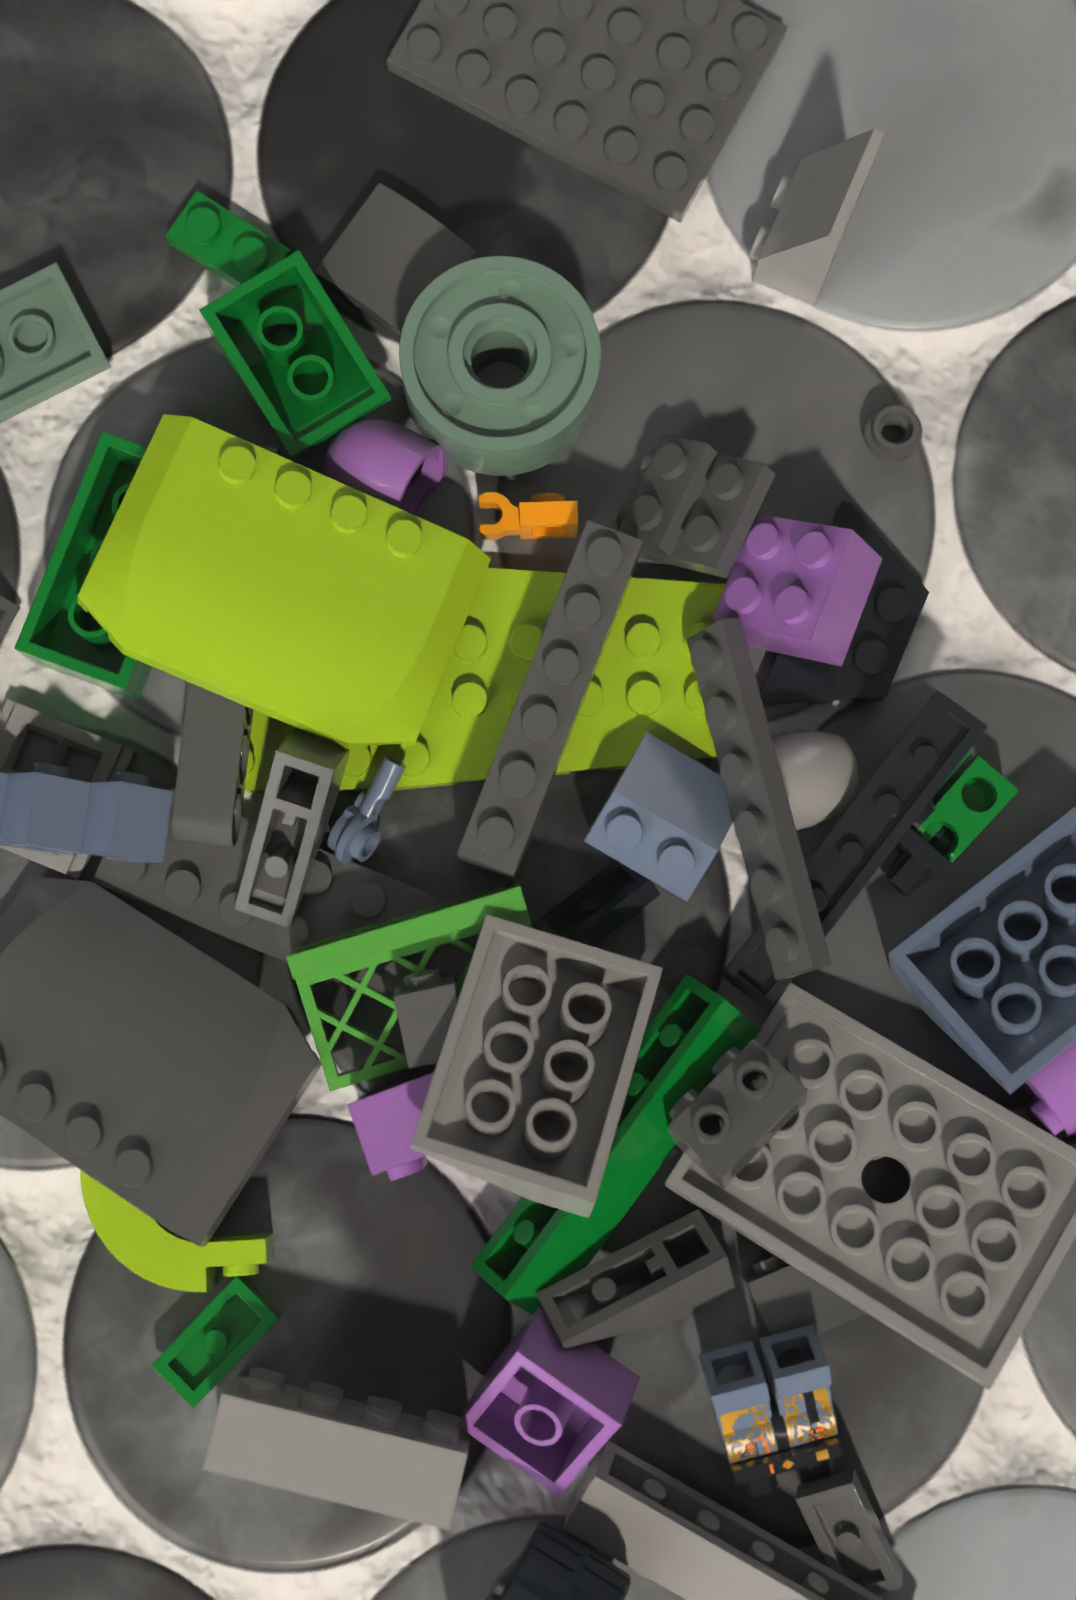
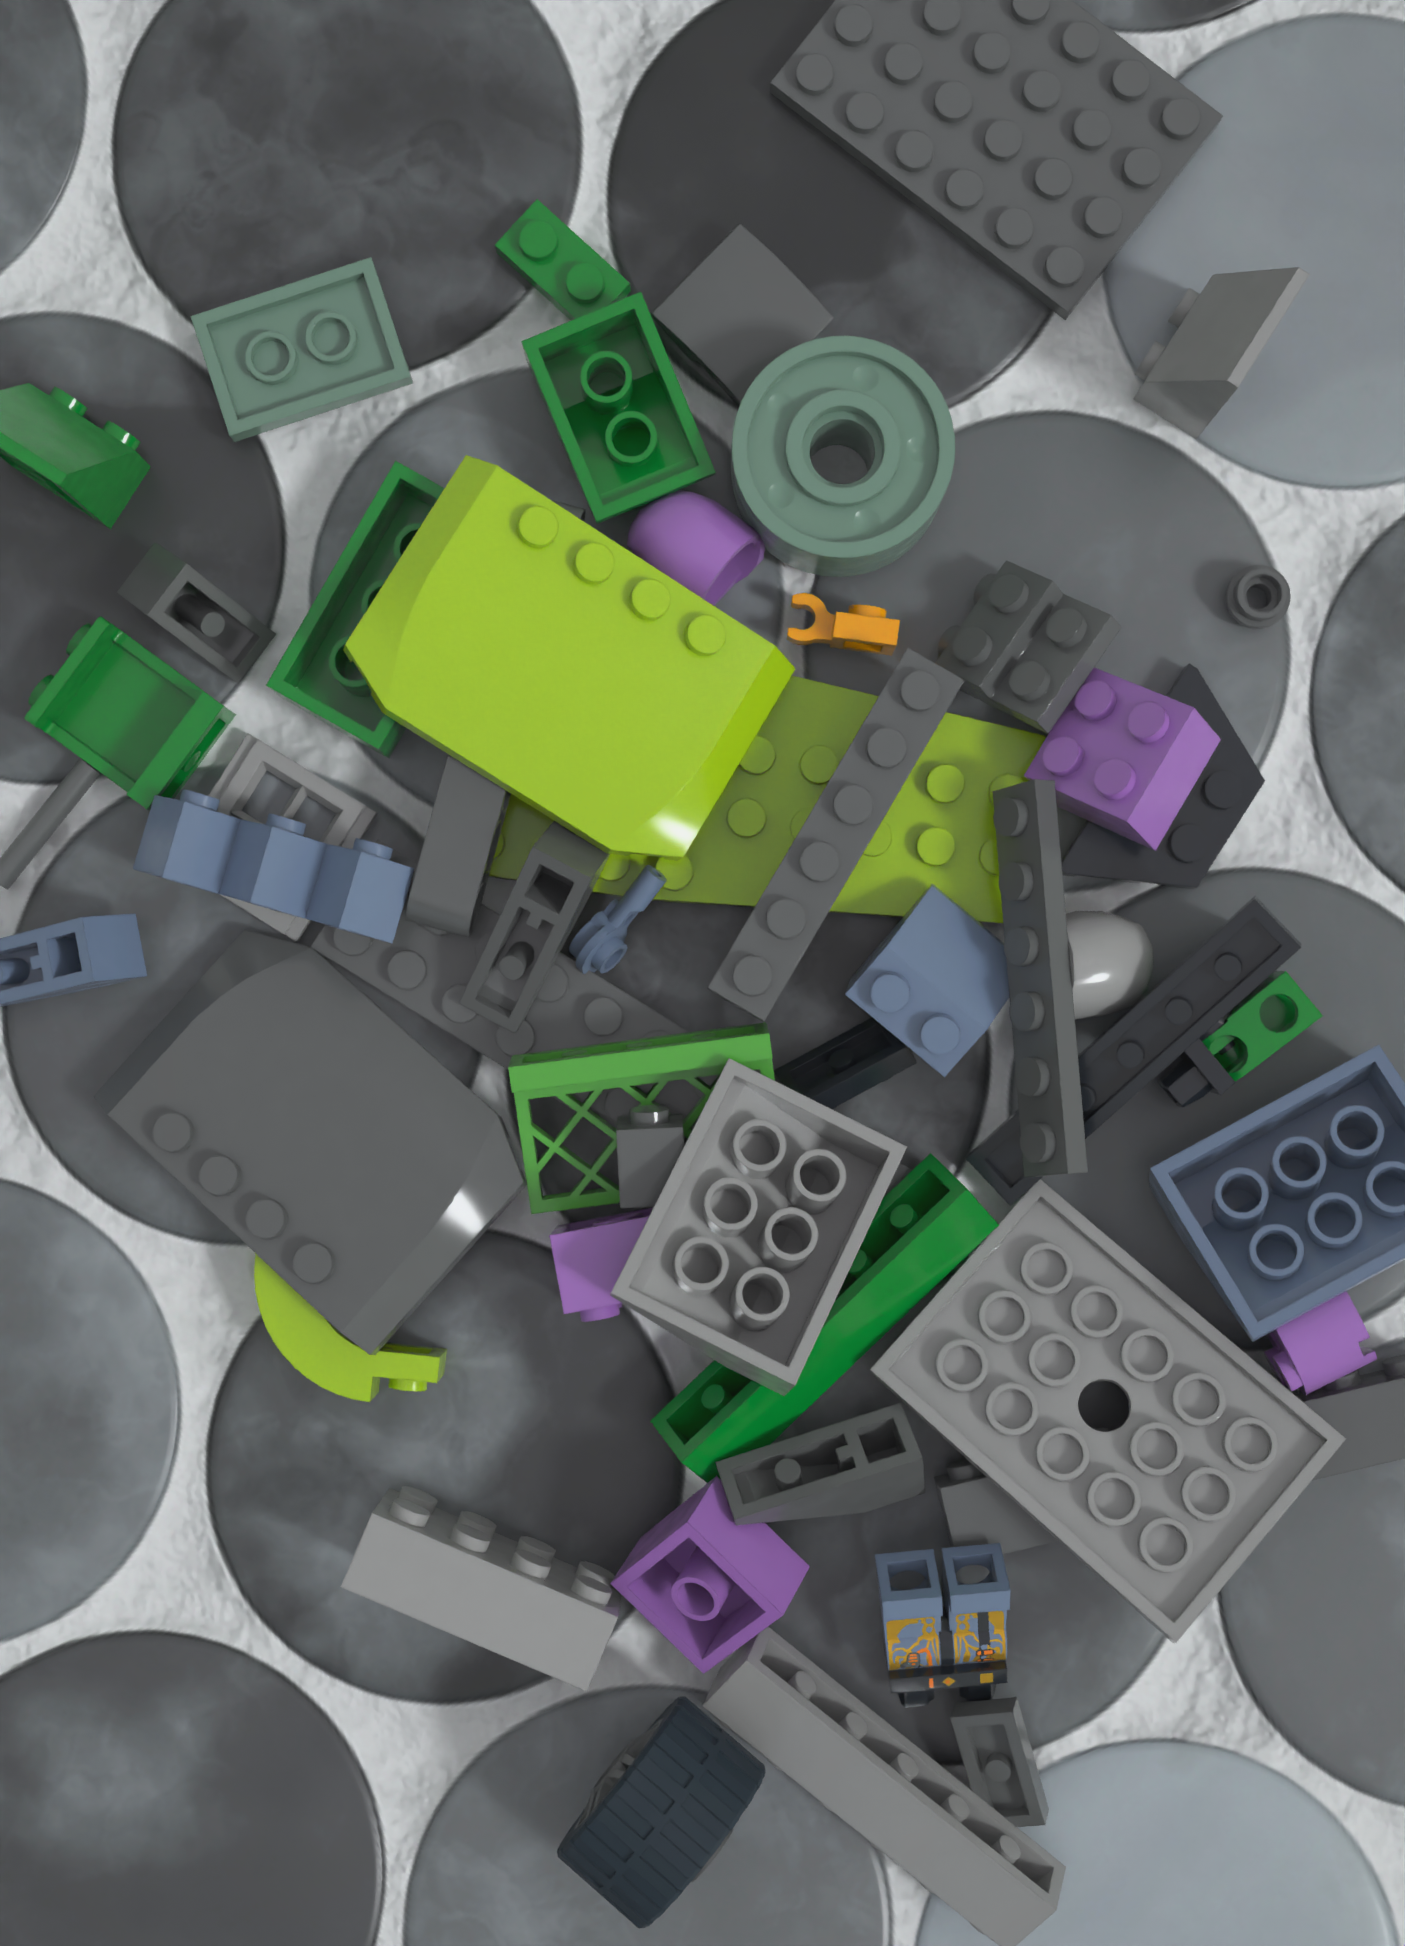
camera: 15 degrees right, 5 degrees up
green plate [151,1276,282,1409] -> none
dark grey brick [668,1039,808,1189] -> none

